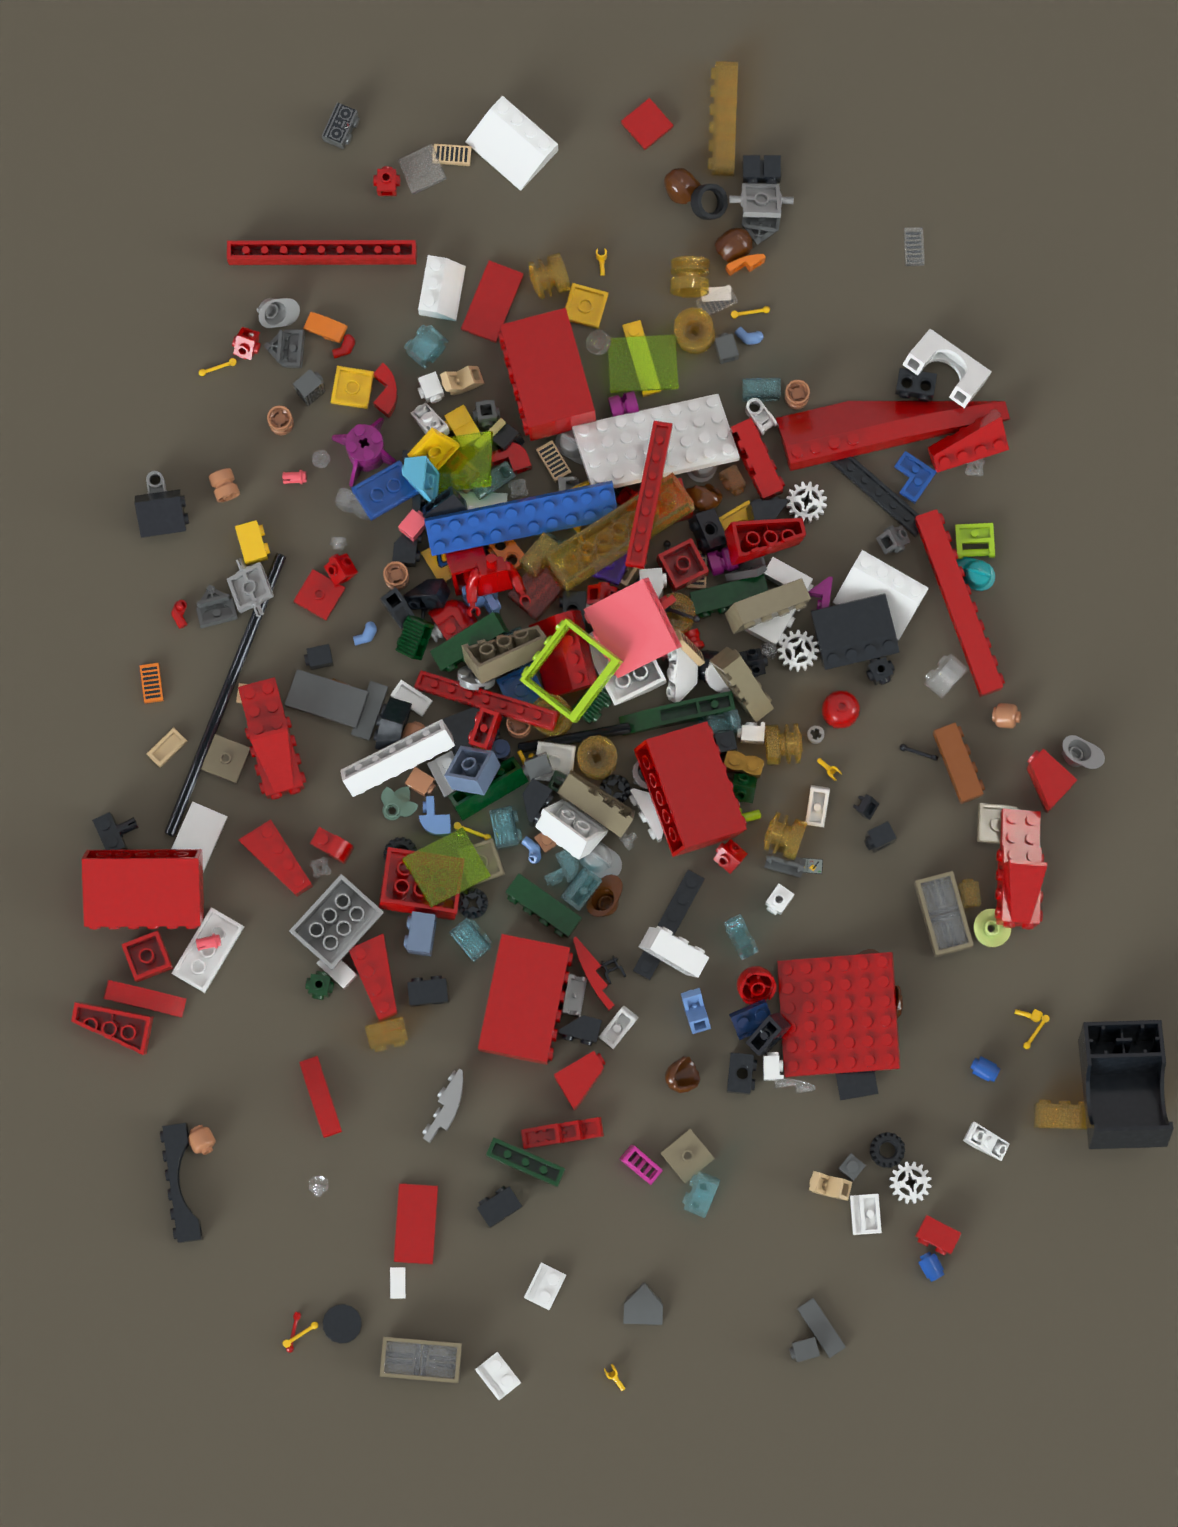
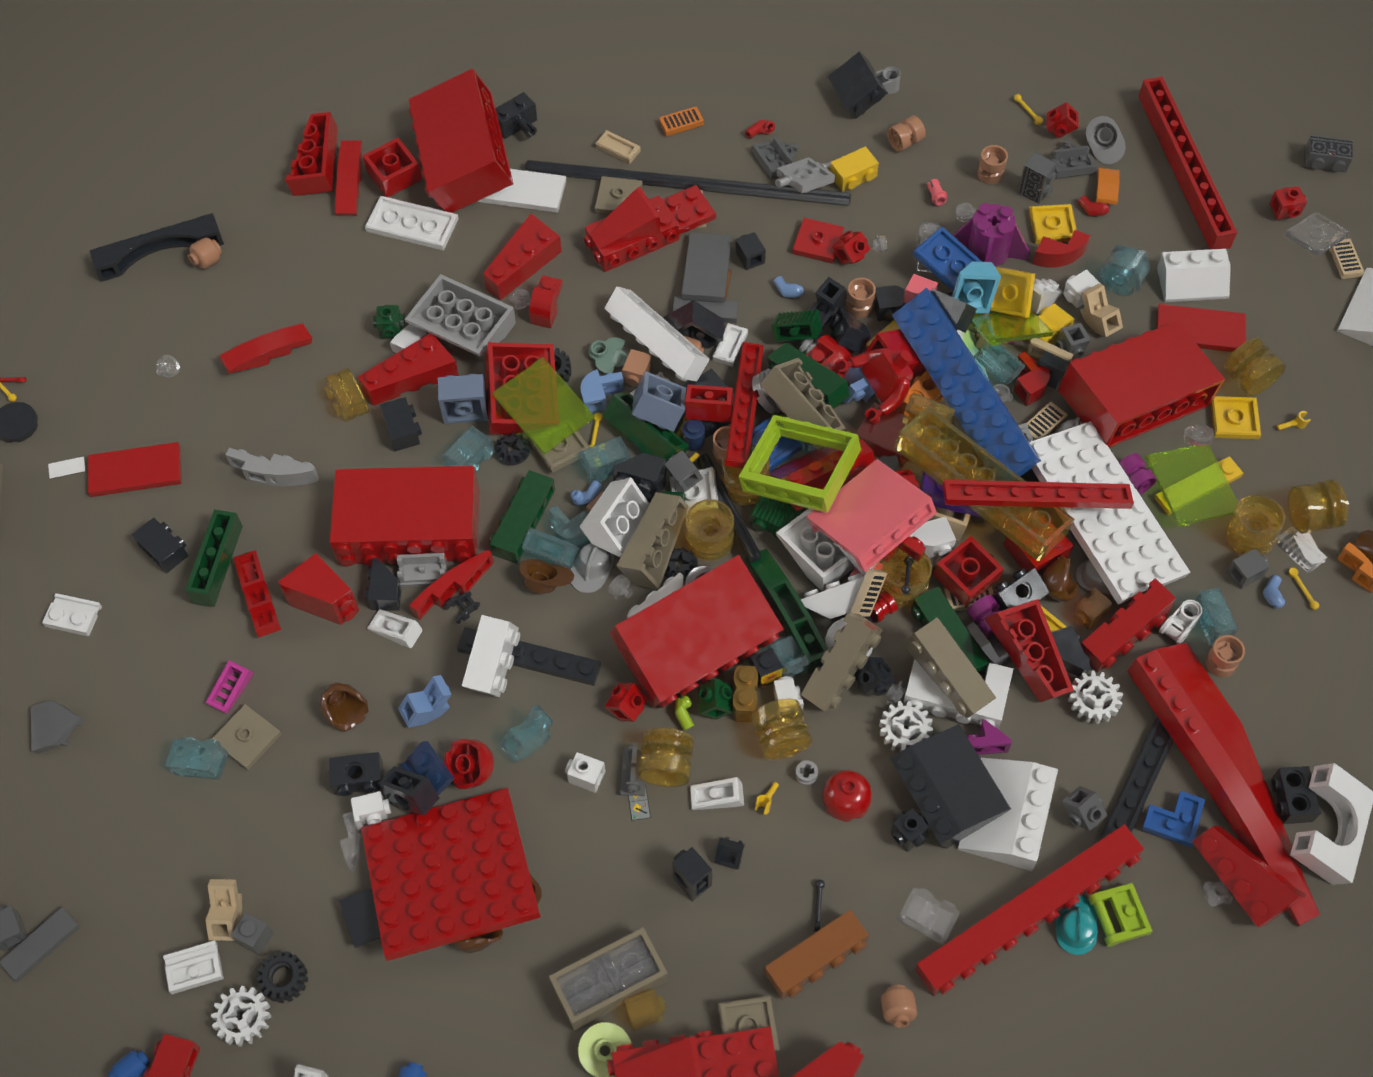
camera: 75 degrees right, 20 degrees down
coral pin [196,933,221,951] -> none

